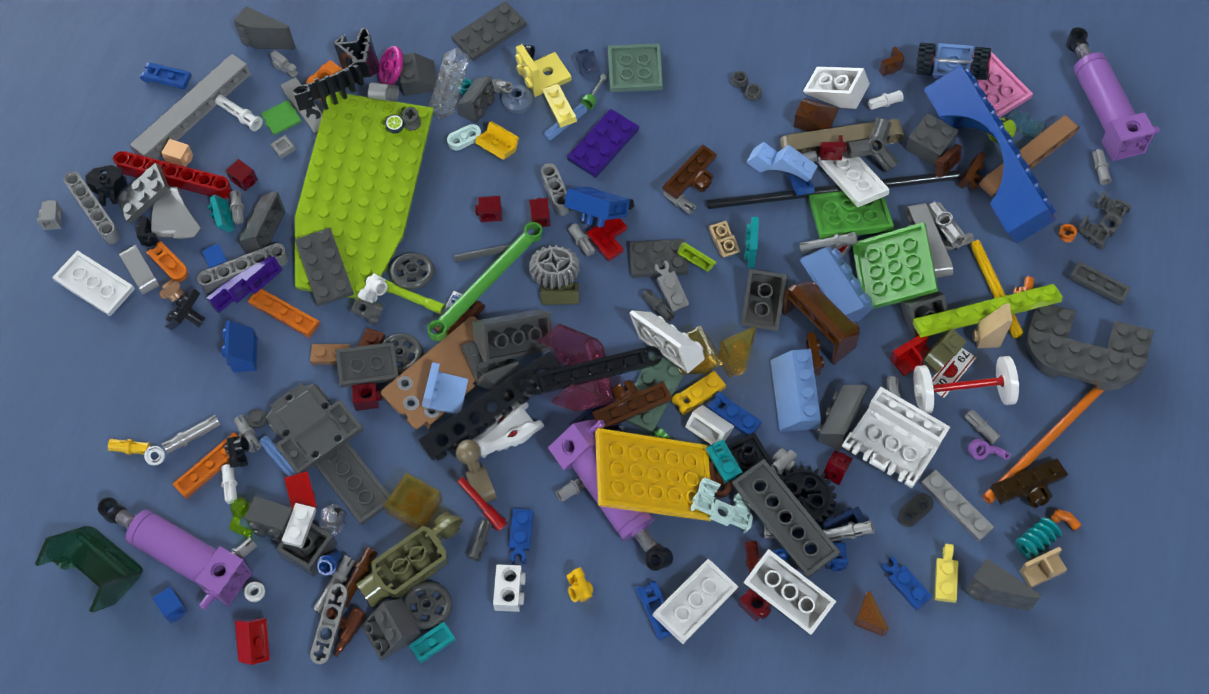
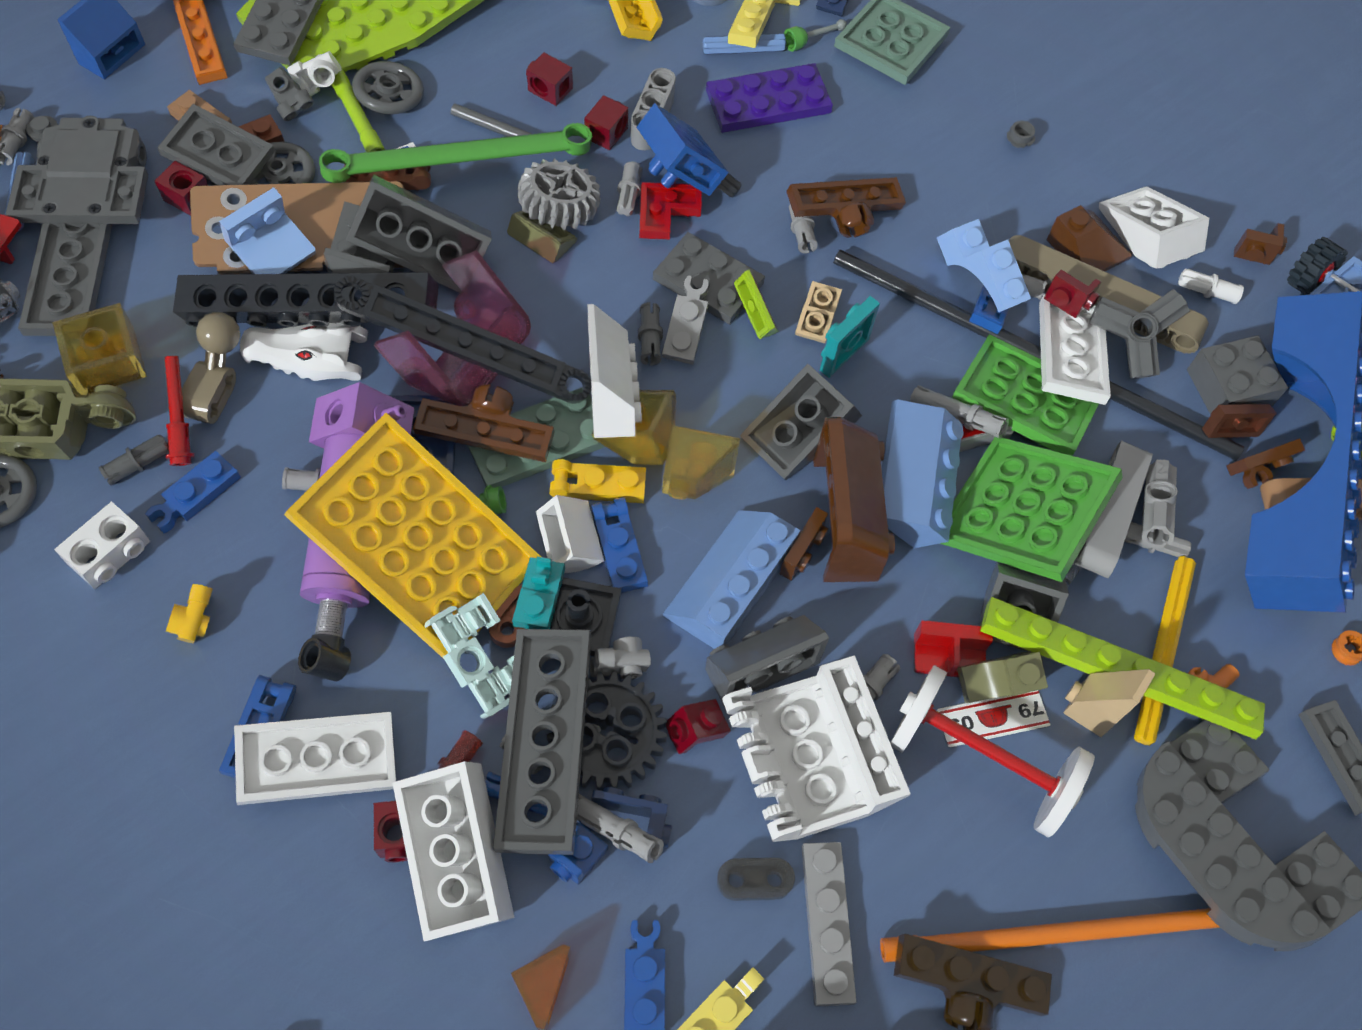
camera: 30 degrees right, 0 degrees up
dark grey plate [744,84,762,101] -> none
light grey axle [965,410,1001,445] -> none
medium lavender plate [968,439,1011,460] -> none

